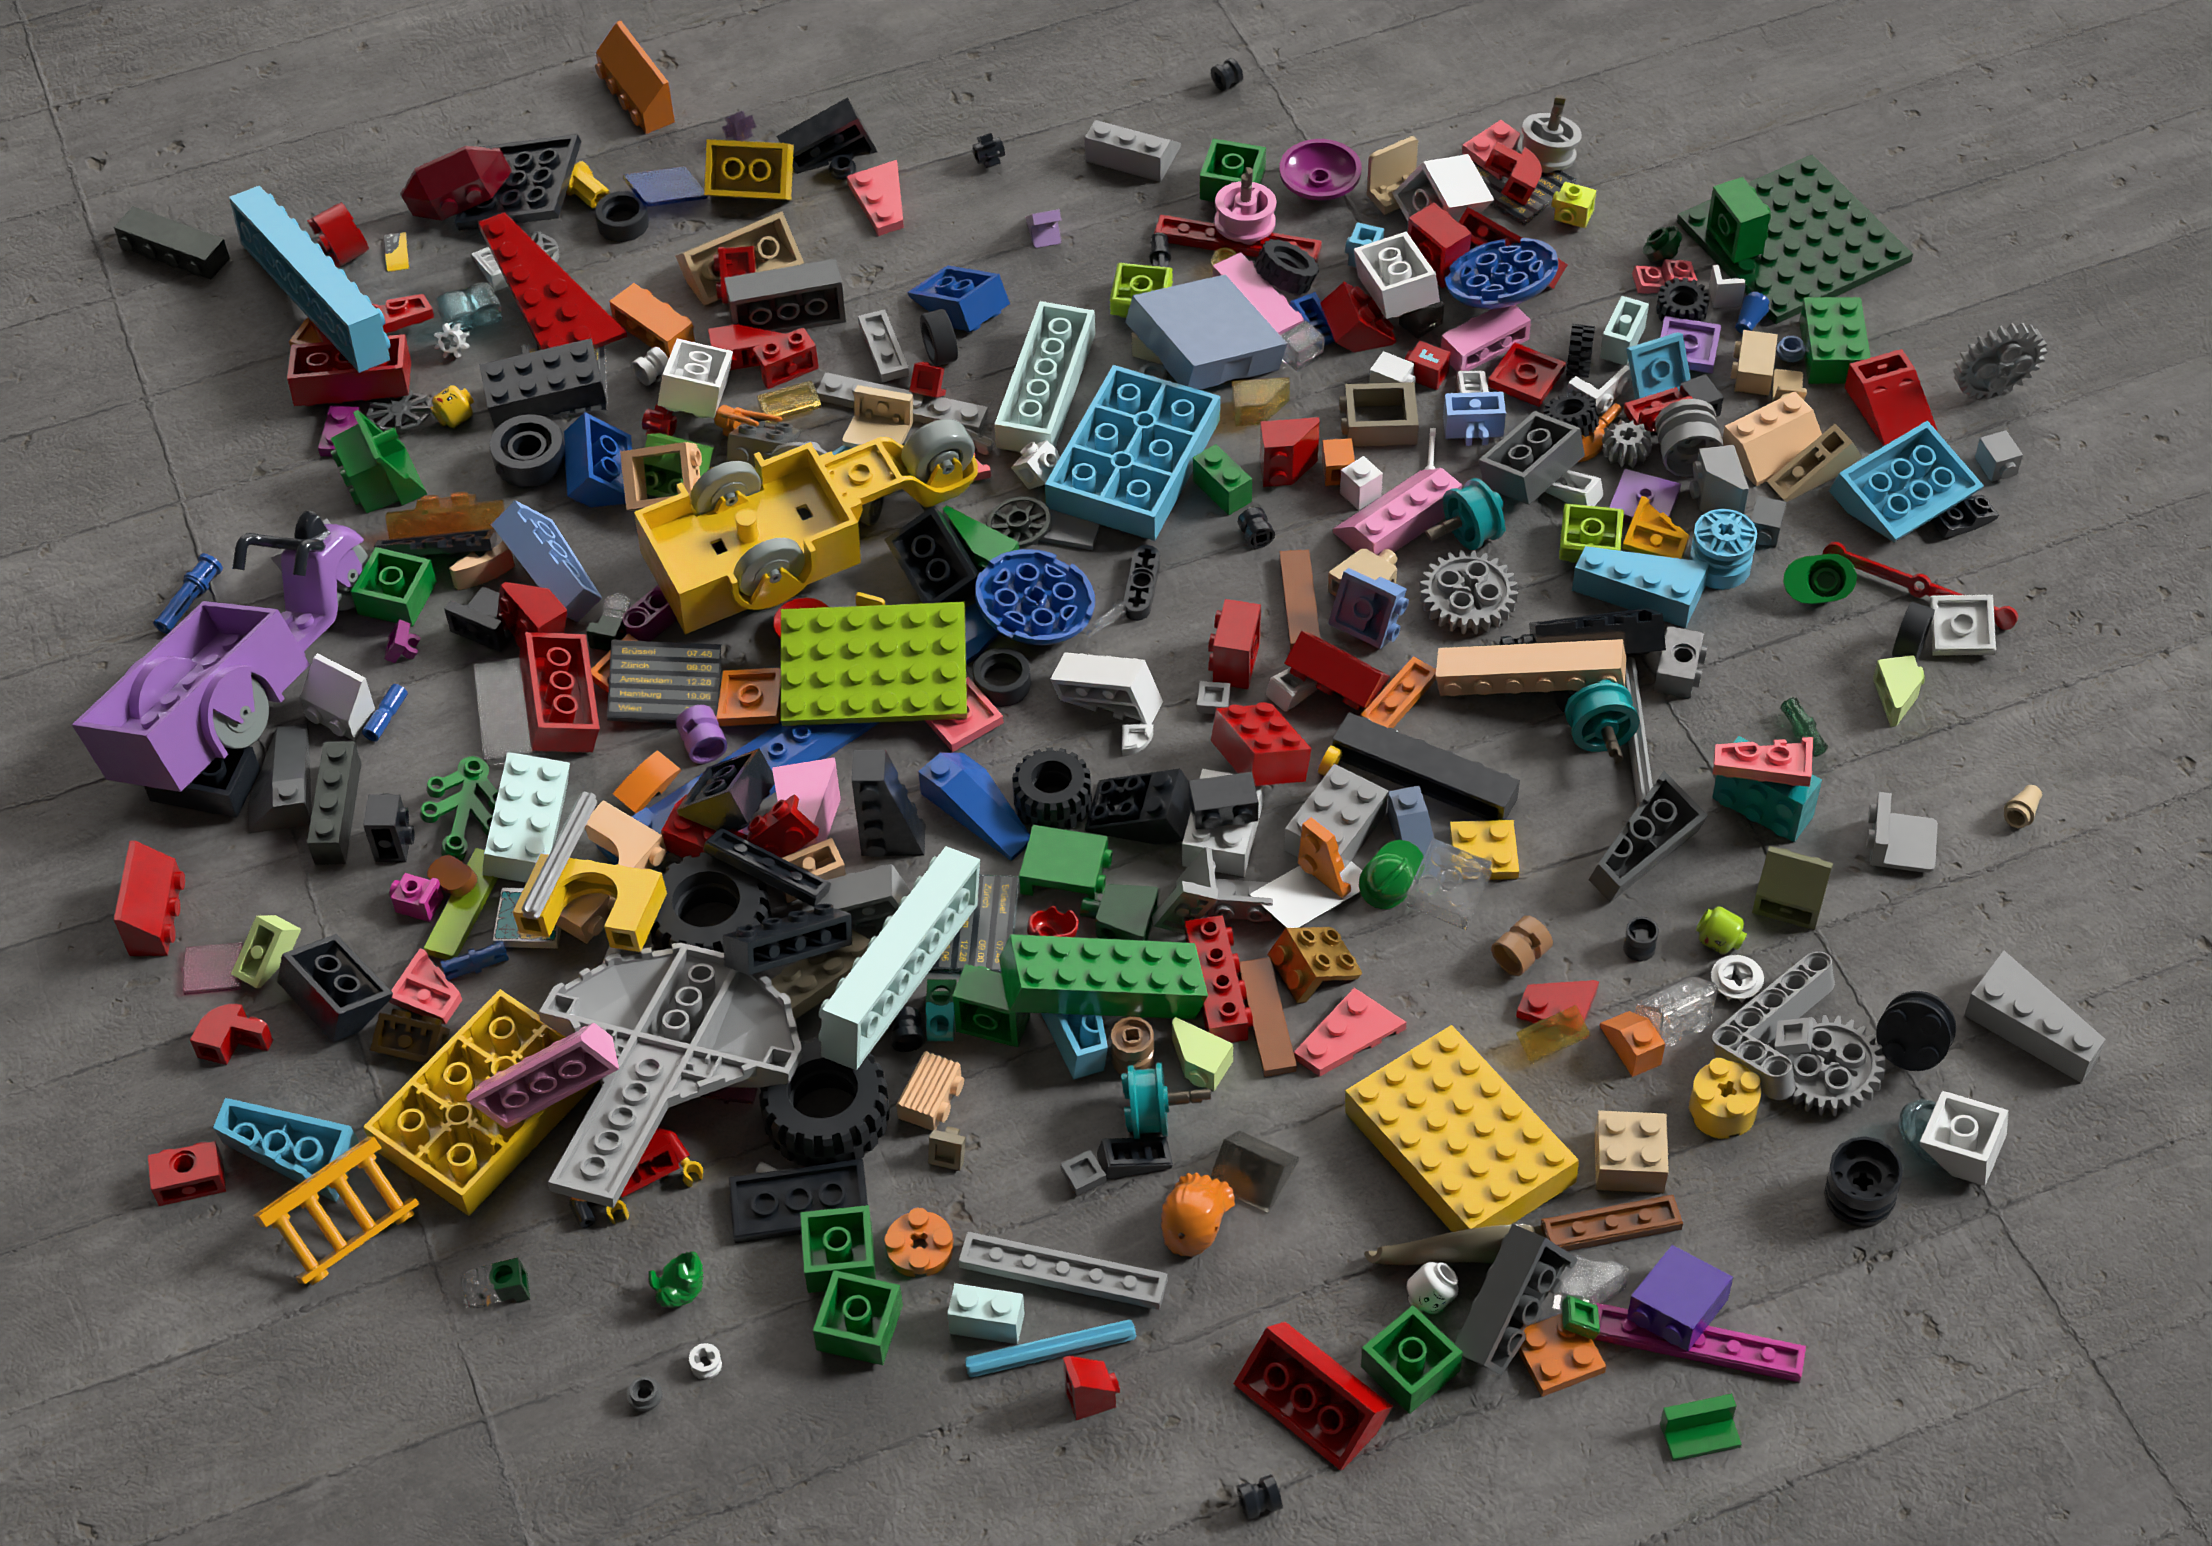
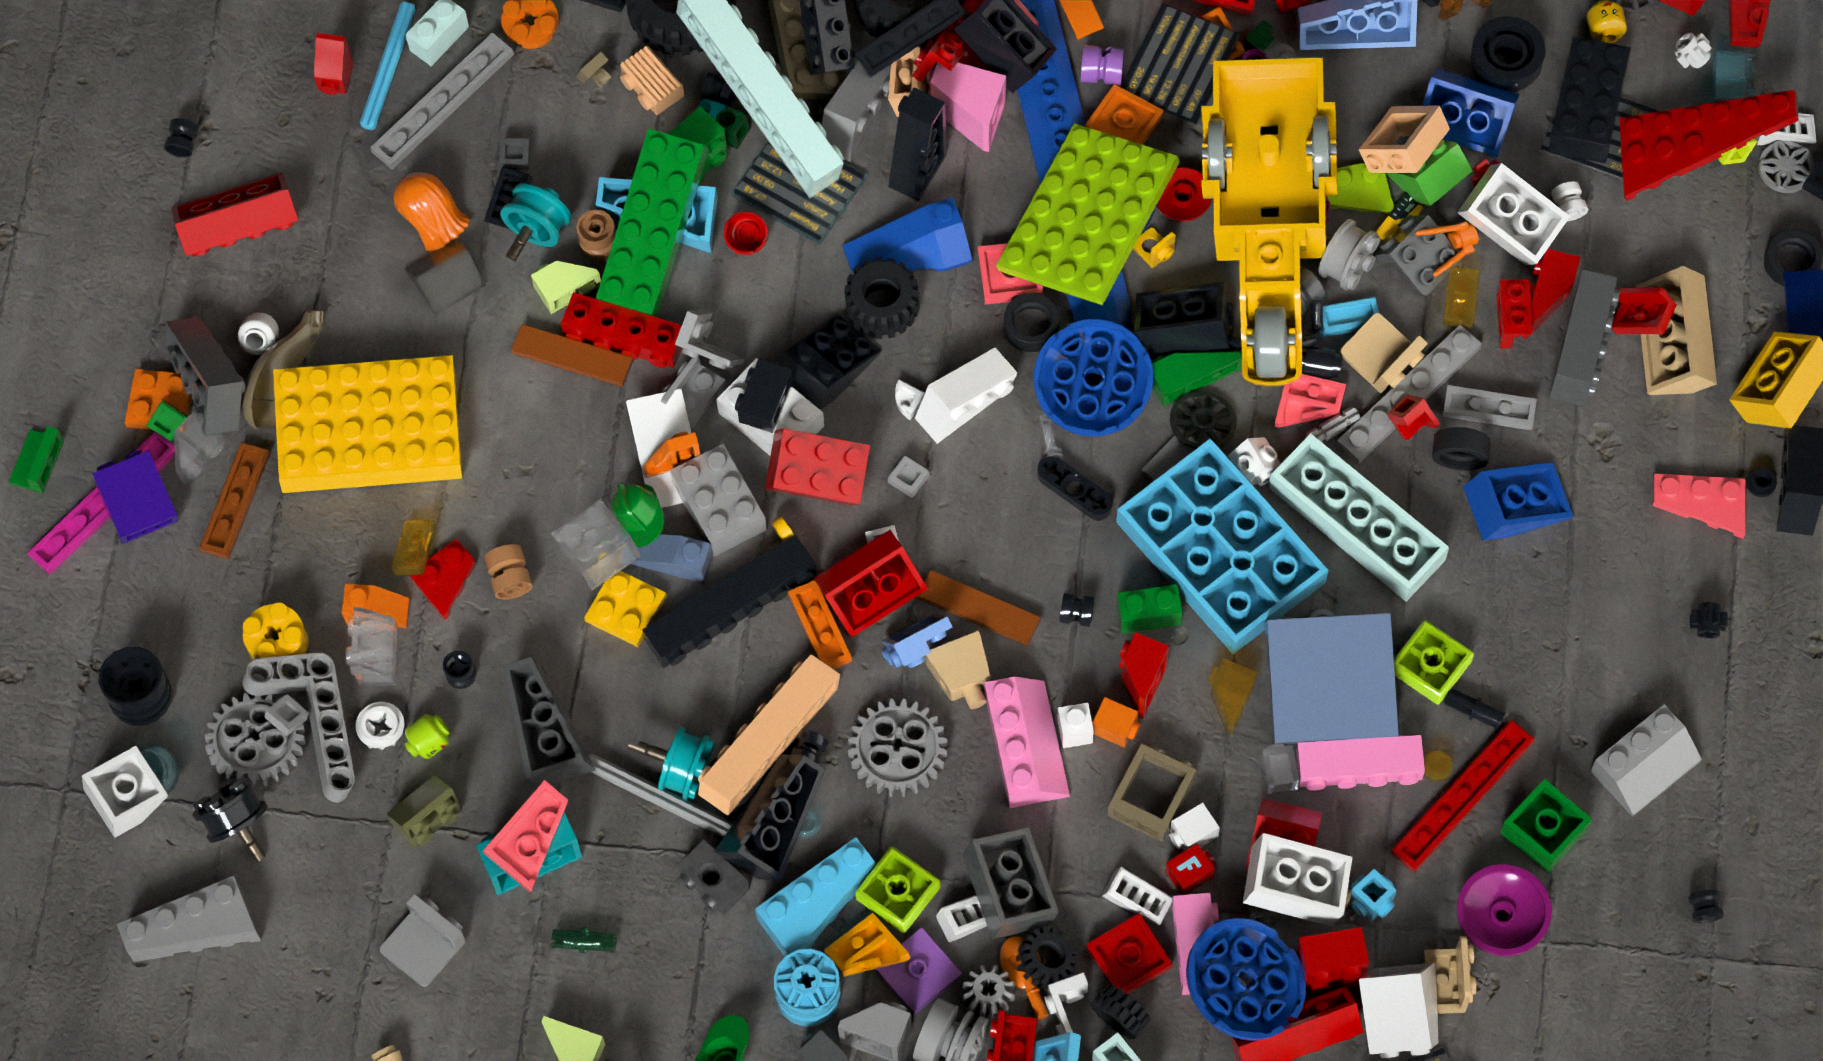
camera: 120 degrees right, 15 degrees up
orange brick [609,283,695,359] -> none
green panel [1019,825,1113,900] -> none
lavender slope [1025,209,1061,248] -> none
dark green torso [1080,884,1159,941] -> none
red brick [1208,599,1261,689] -> none
bright pink wheel [1214,167,1276,245] -> none
black tyre [1254,239,1319,294] -> none
pearl gold bracket [1267,927,1362,1003] -> none
blue slope [1290,292,1335,348] -> none
coral wing [1294,988,1407,1077] -> none
green brick [1361,1305,1463,1414] -> none
white hinge [1424,428,1436,470] -> none
teal wheel [1425,478,1506,550] -> none
light blue brick [1443,392,1506,446] -> none
tan brick [1595,1111,1669,1193] -> none

